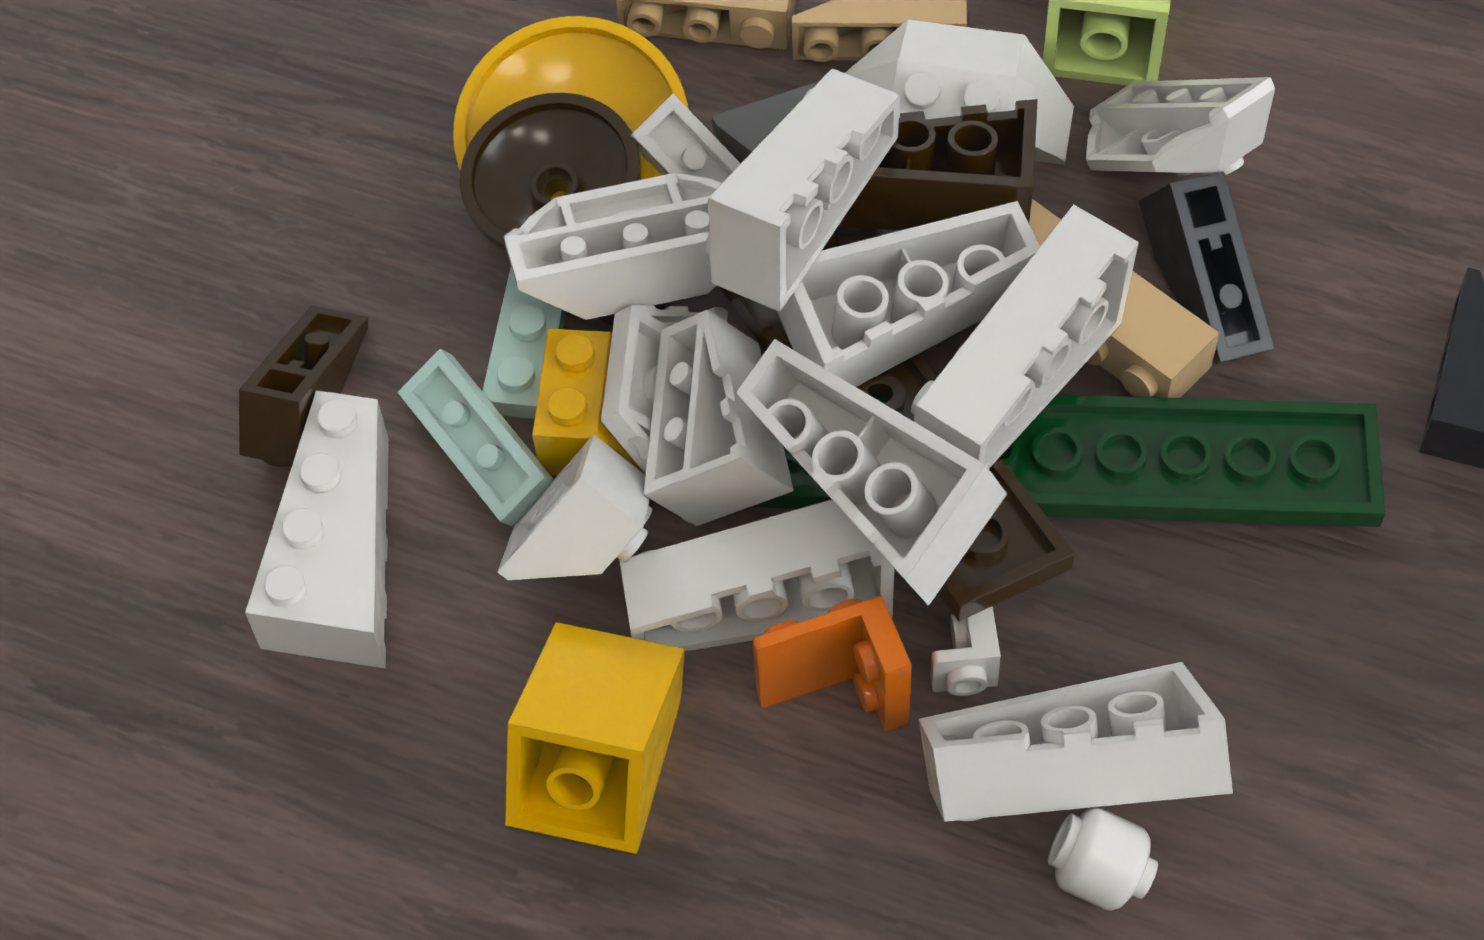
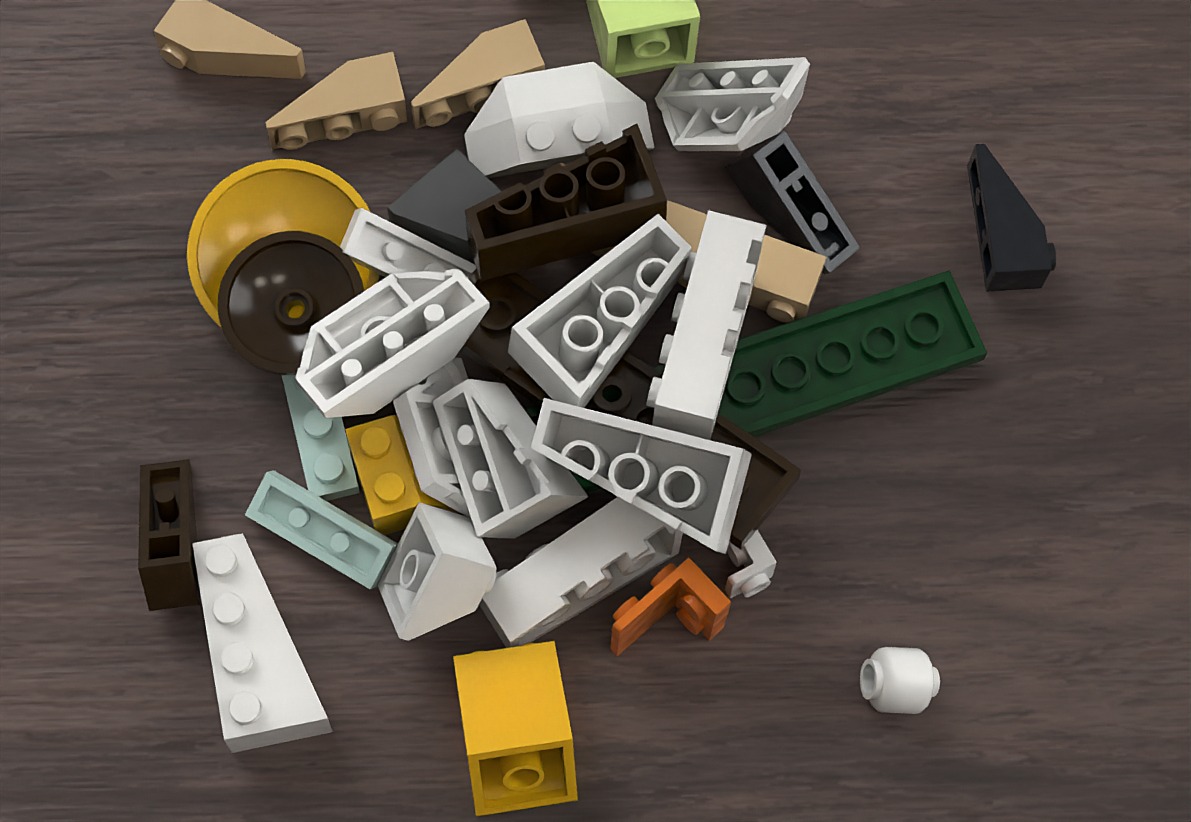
camera: 30 degrees left, 10 degrees up
white wedge [705,68,900,312] -> none
white wedge [918,662,1233,822] -> none

